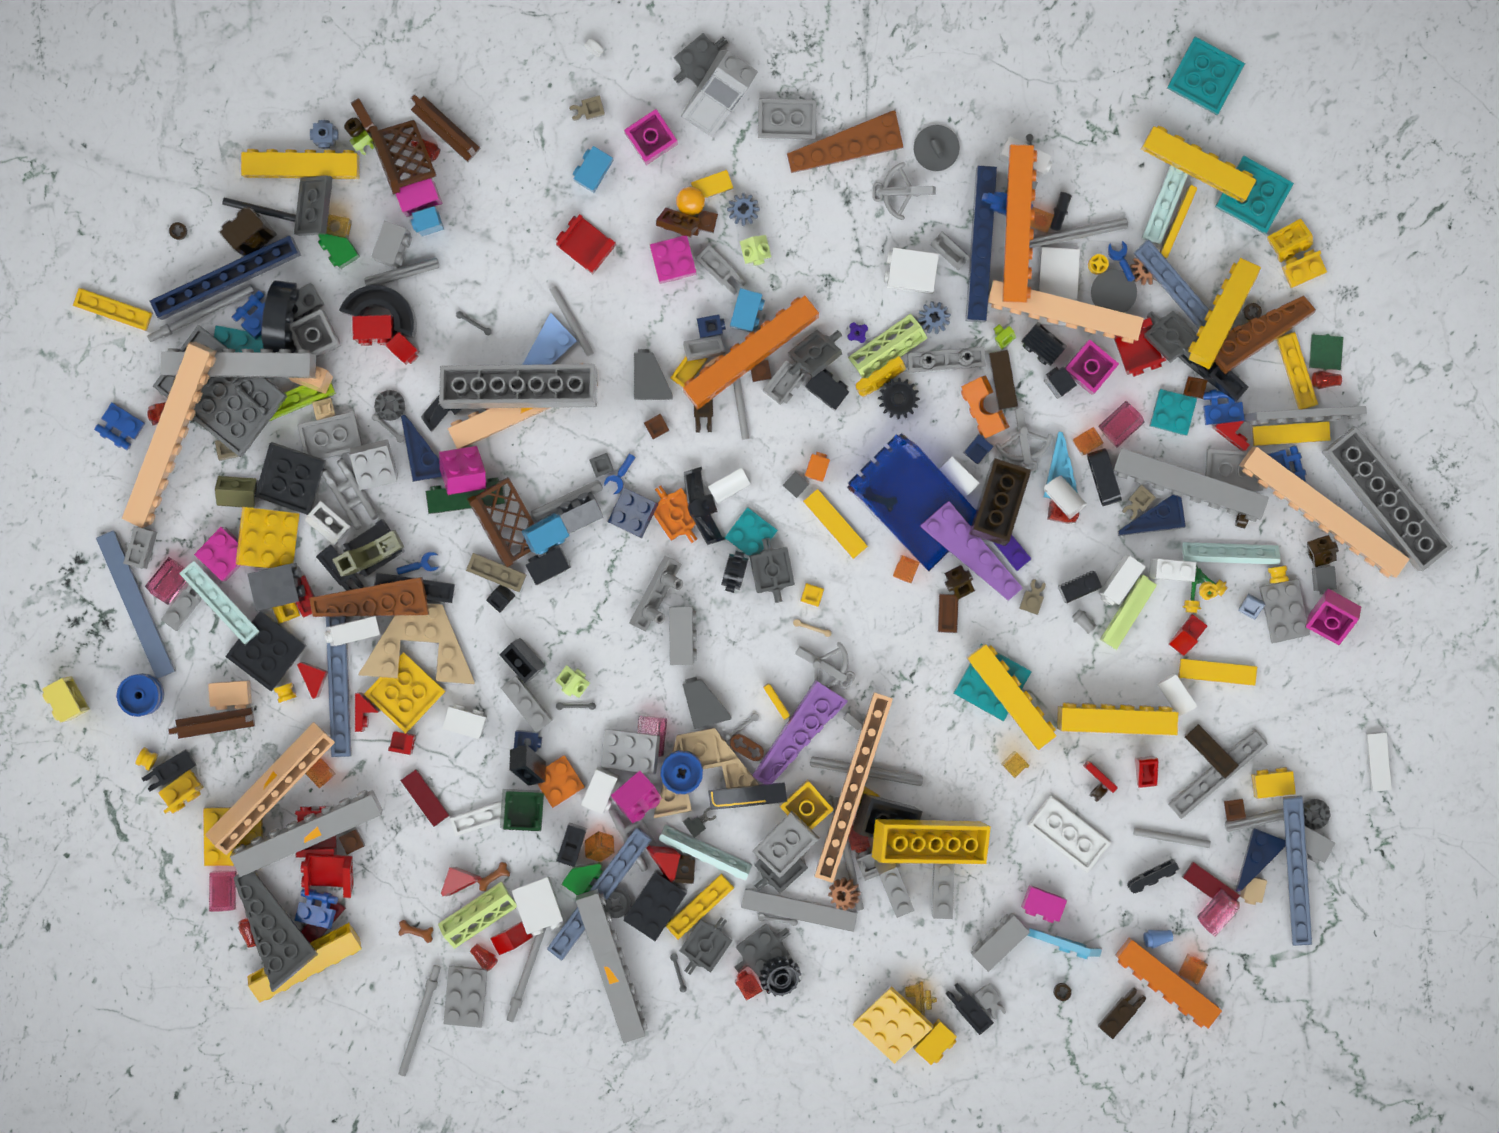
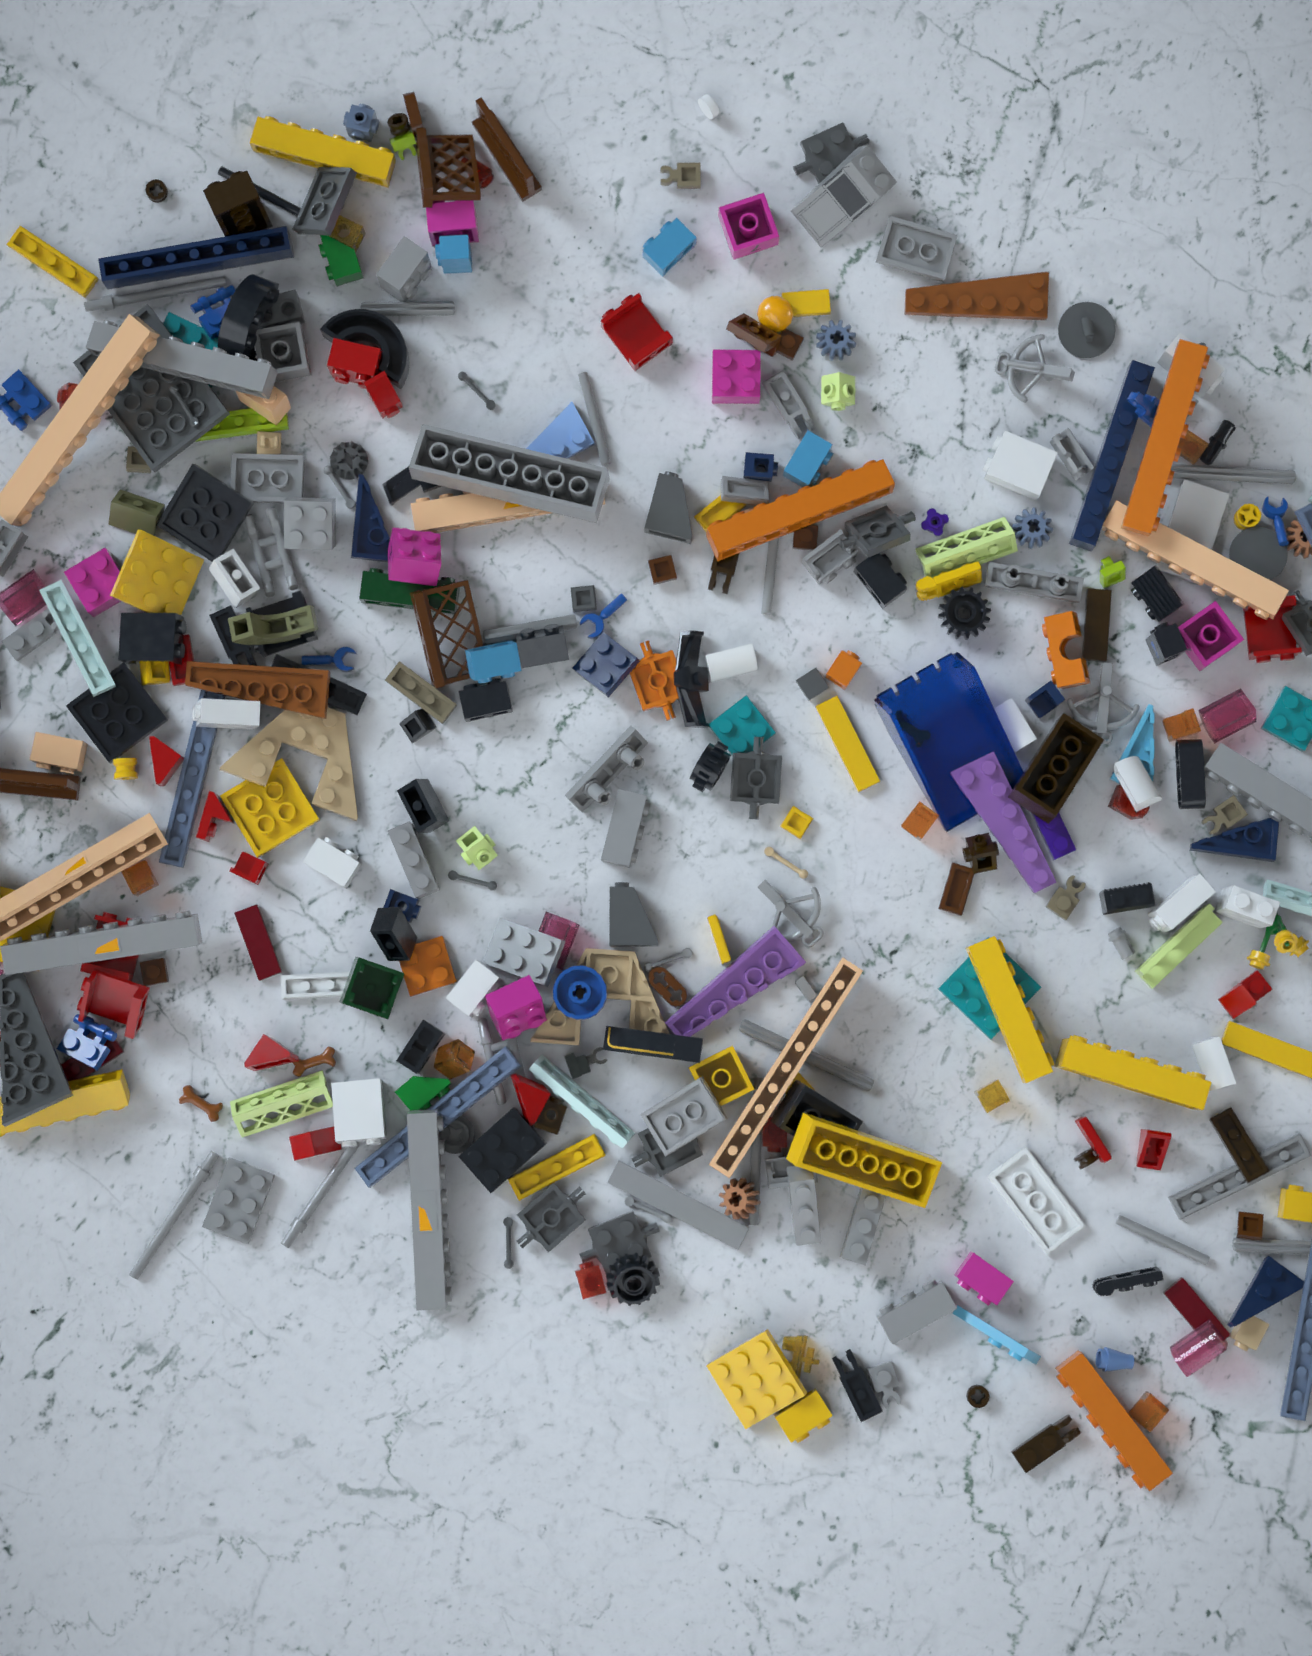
camera: 15 degrees right, 5 degrees down
clear red cone [470,943,498,971] -> none

